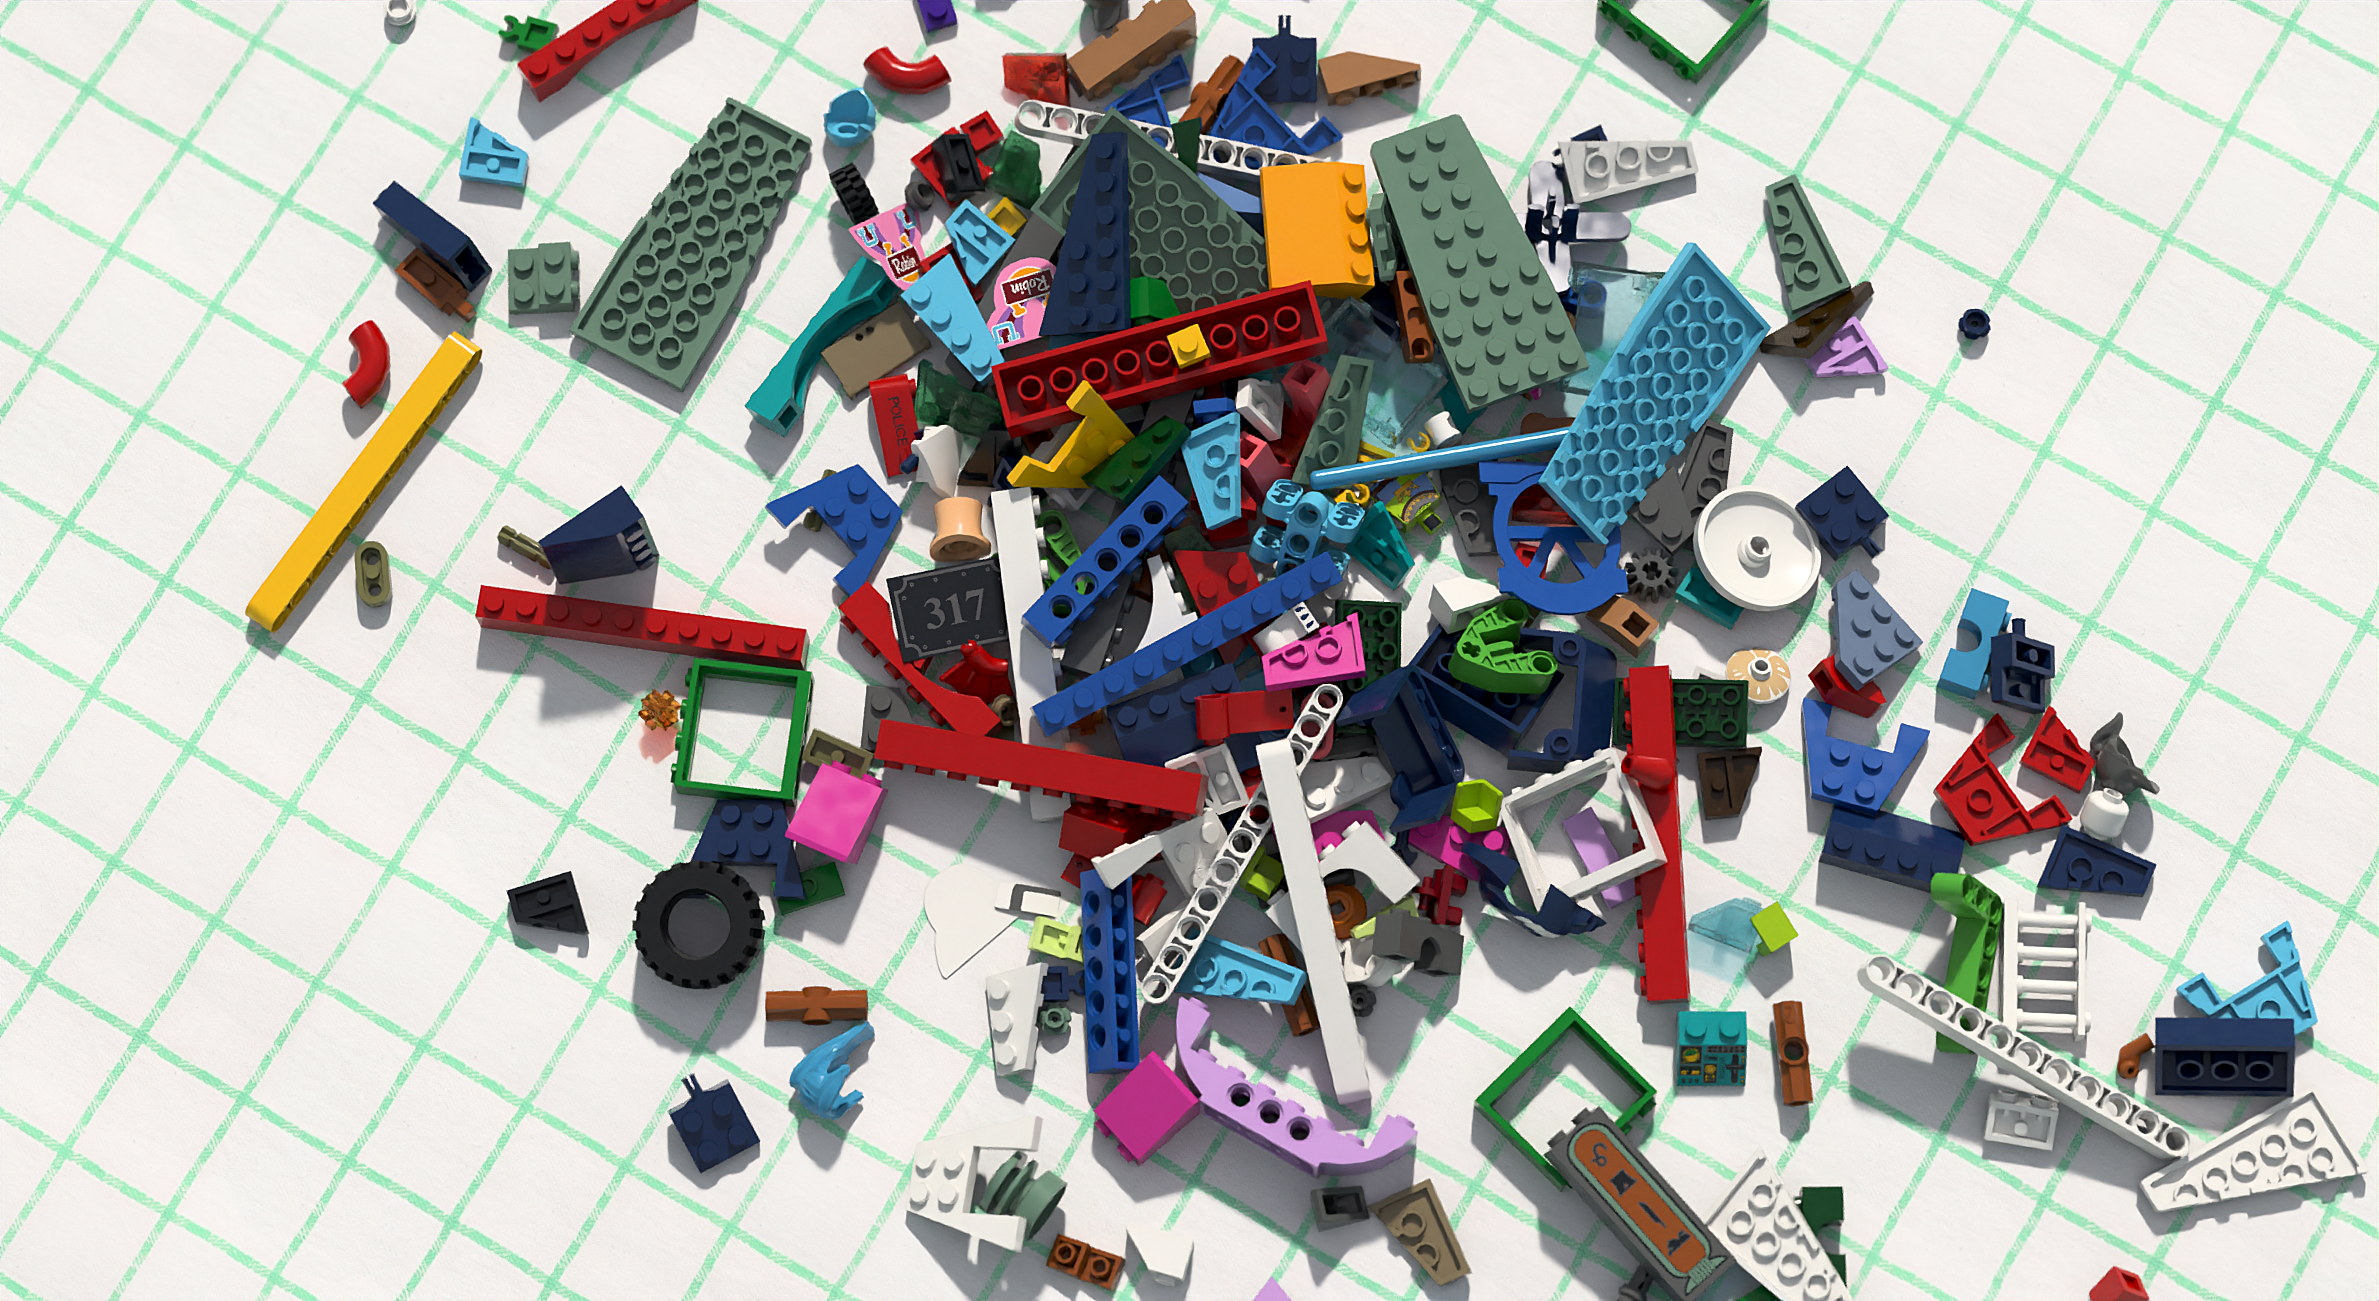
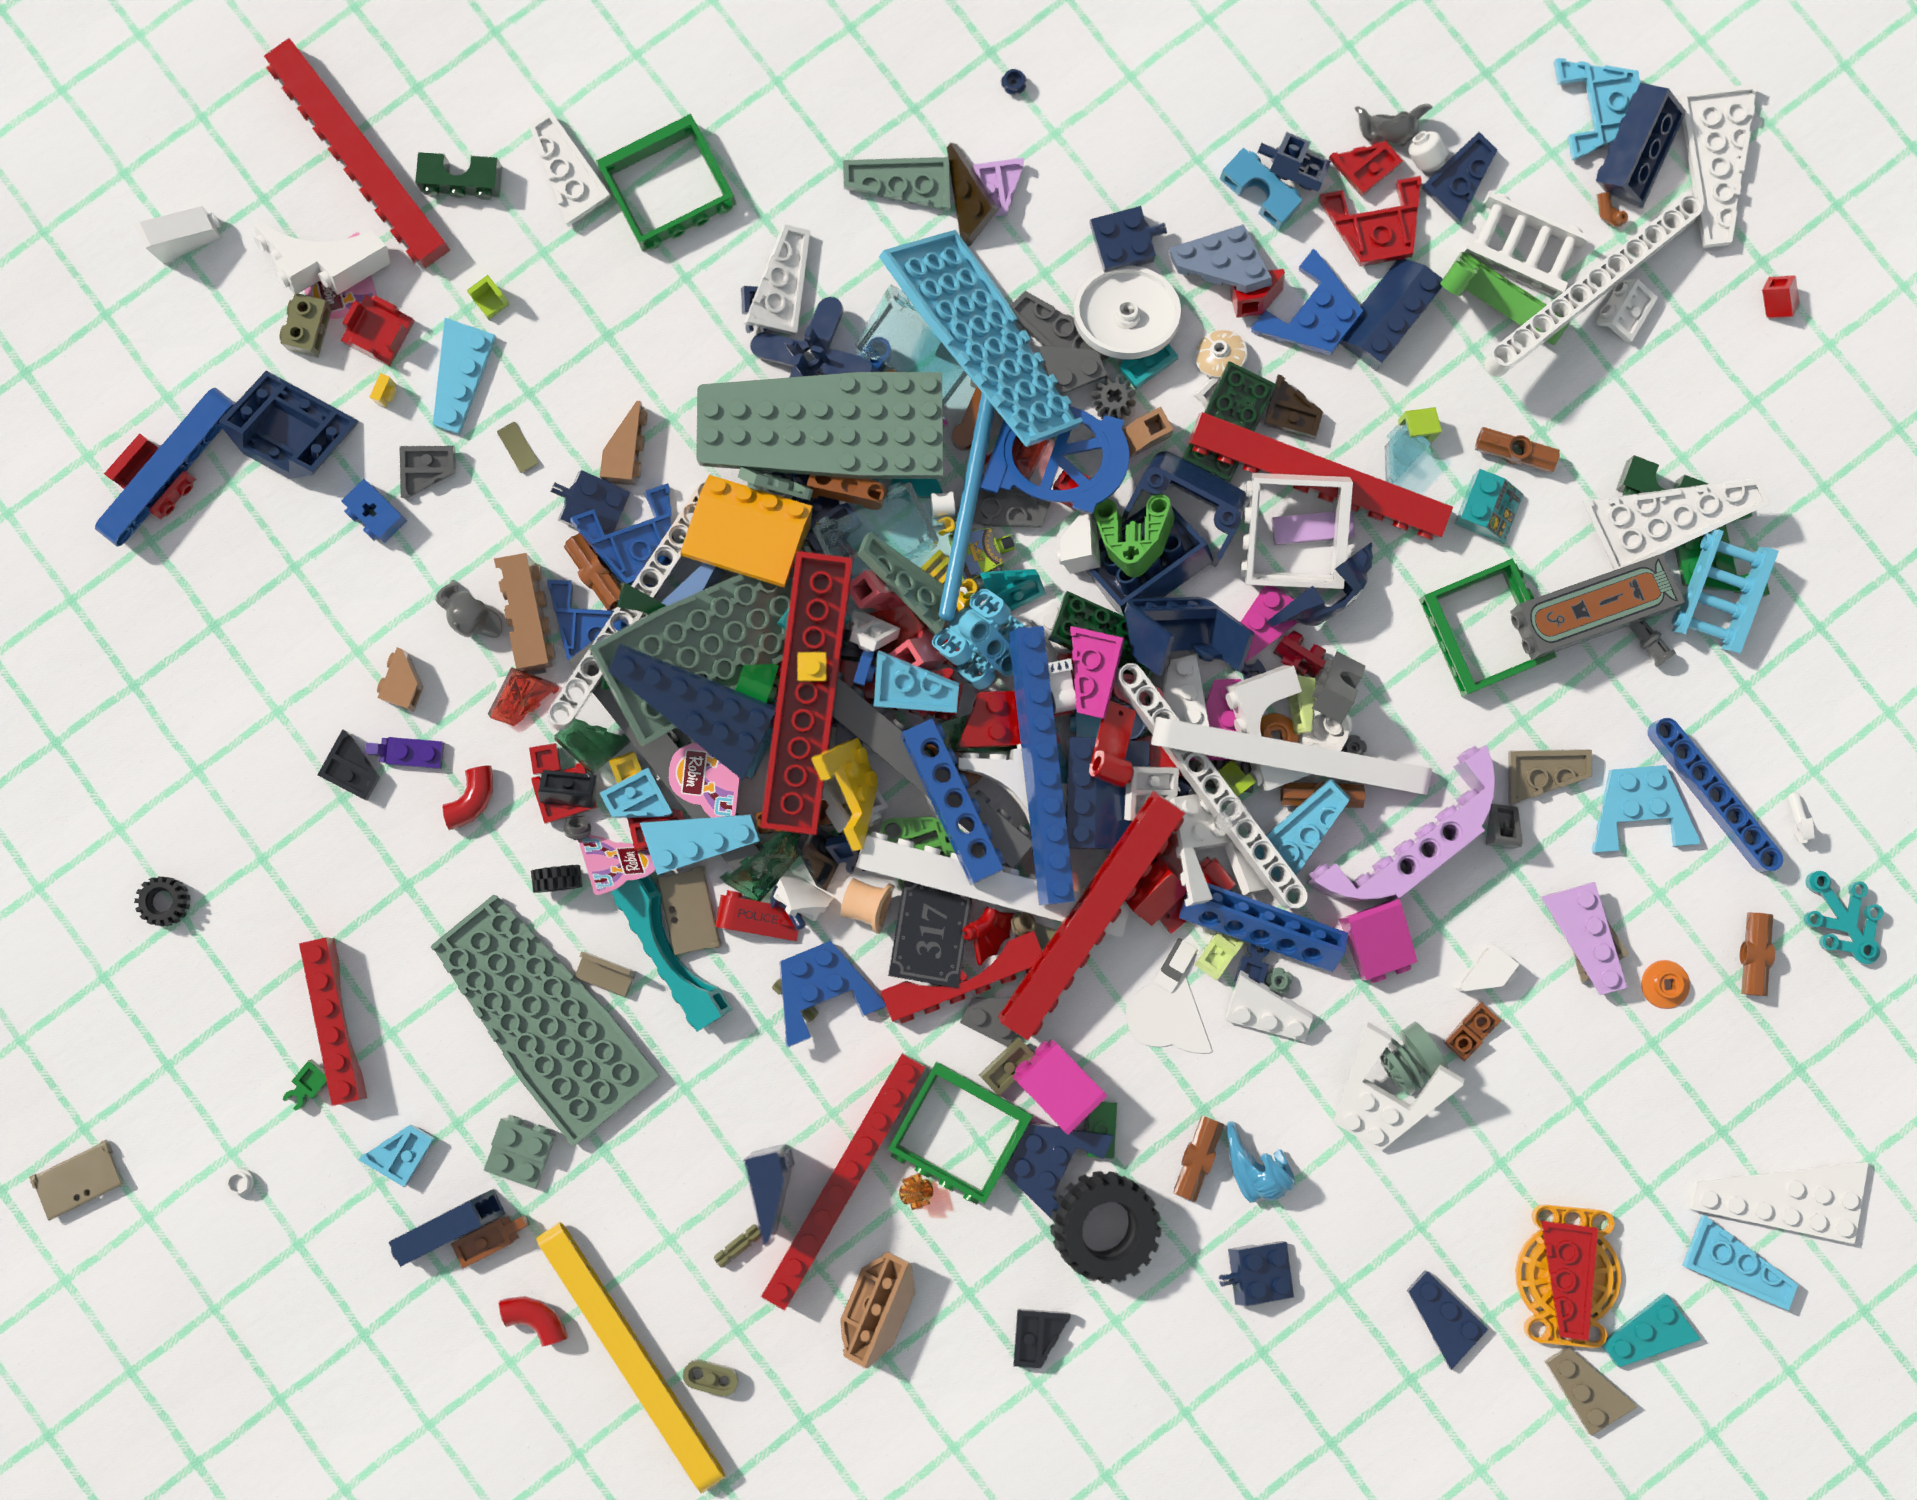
camera: 75 degrees left, 10 degrees up
medium azure hair [823,87,876,148] -> none
dark green wing [1081,415,1192,507] -> none
lime panel [1450,779,1503,833] -> none
red cone [1621,754,1673,790] -> none
none -> dark tan panel [574,951,636,997]
none -> medium nougat wedge [840,1252,915,1369]

